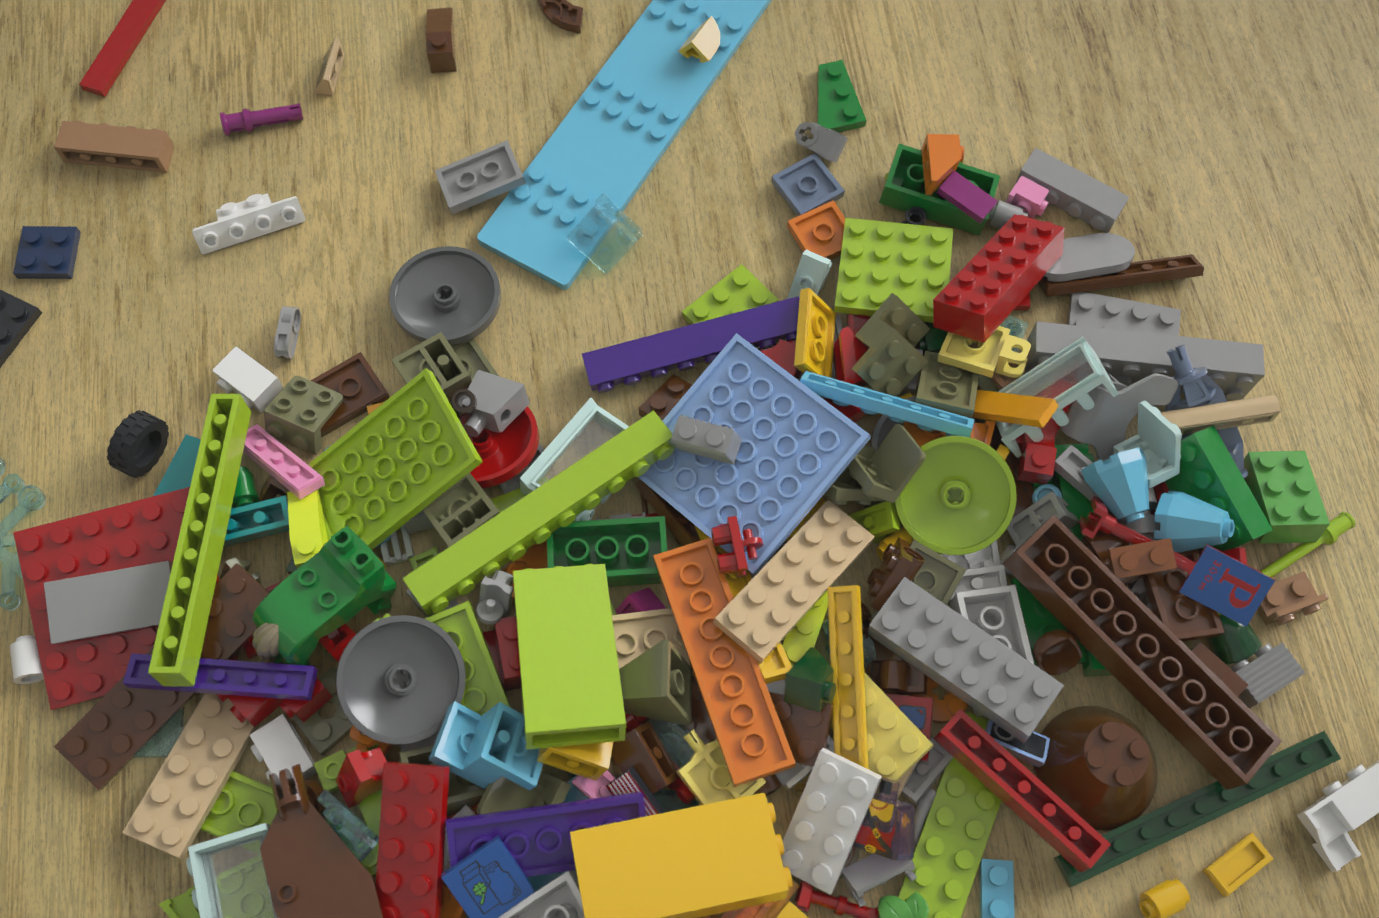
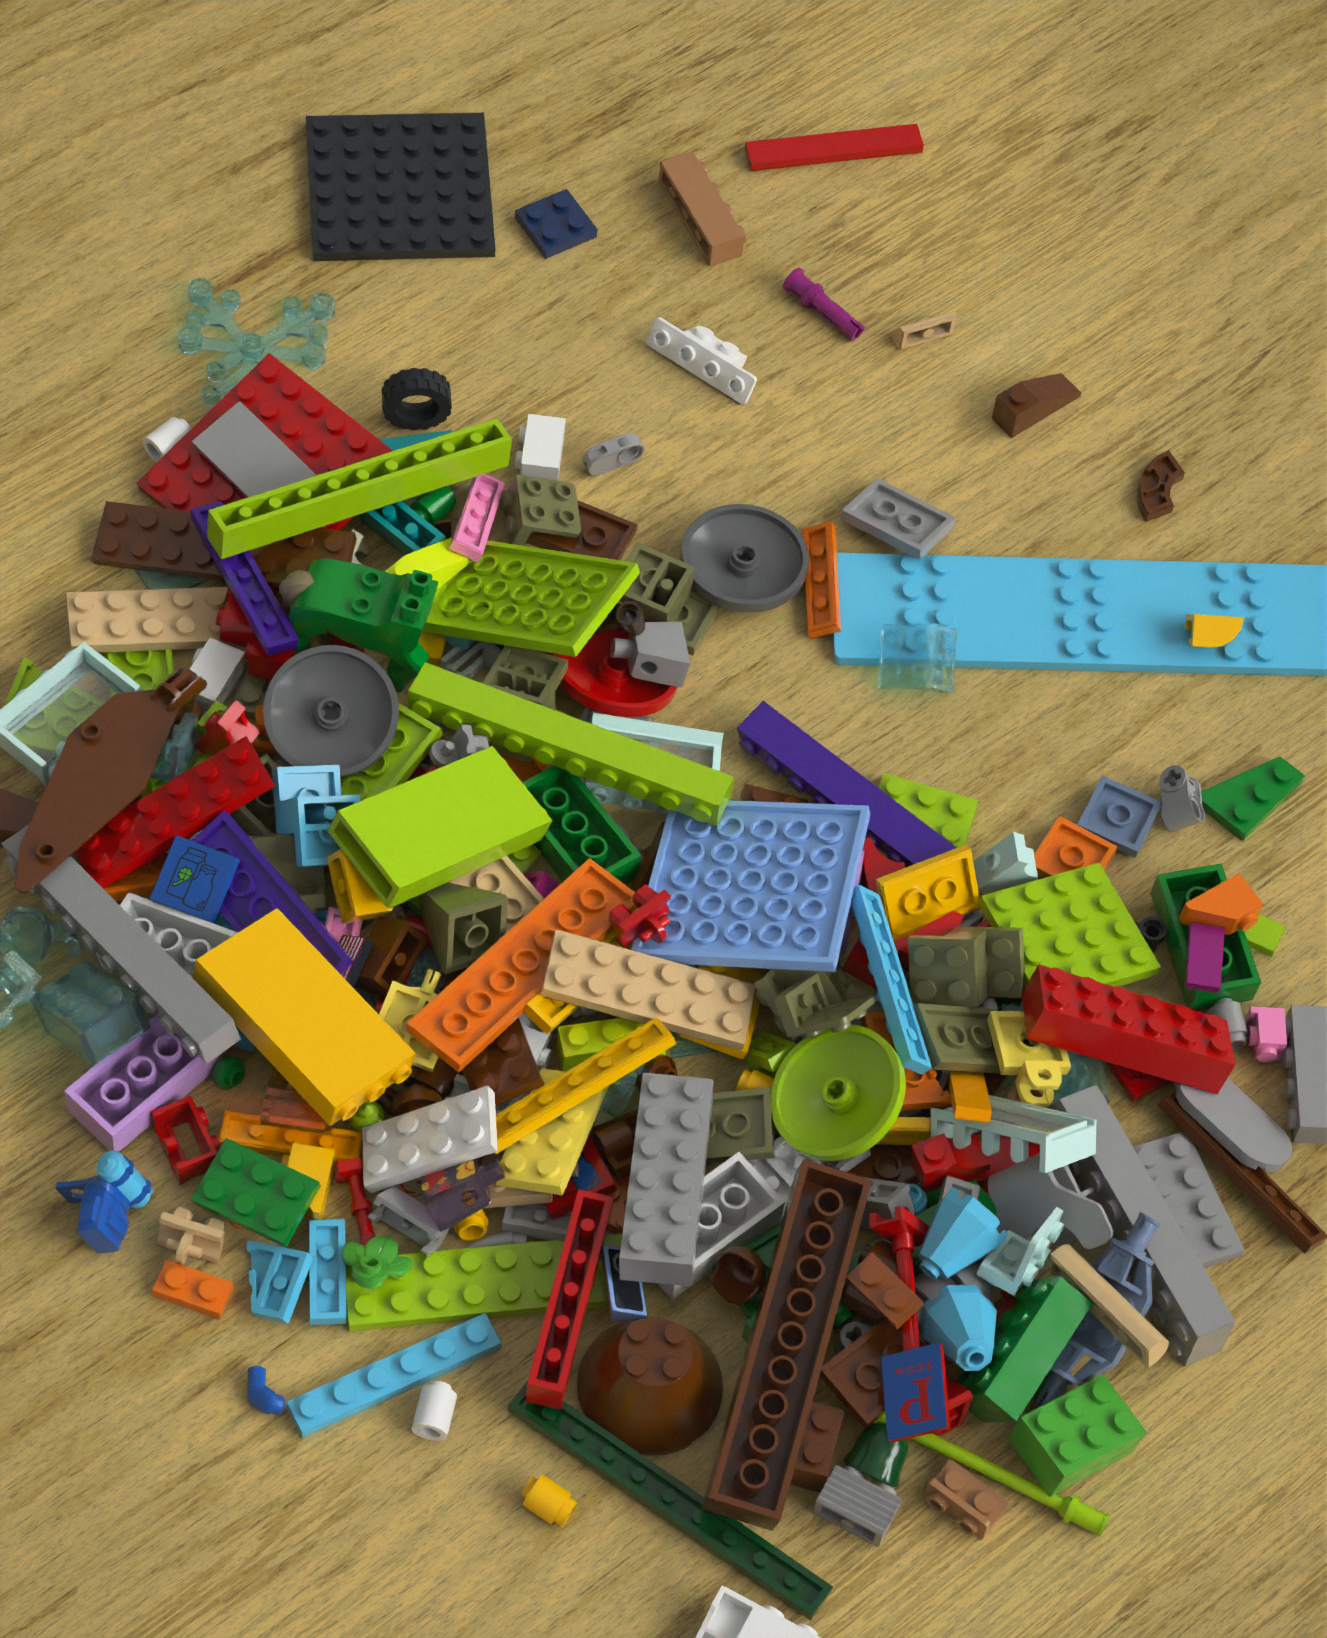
camera: 55 degrees right, 10 degrees down
light grey brick [671,415,742,464] -> none
dark green slope [784,647,836,712] -> none
reddish brown plate [867,537,925,611] -> none
yellow tile [1202,832,1274,897] -> none
none -> reddish brown plate [391,1085,443,1117]
none -> orange tile [802,521,841,639]

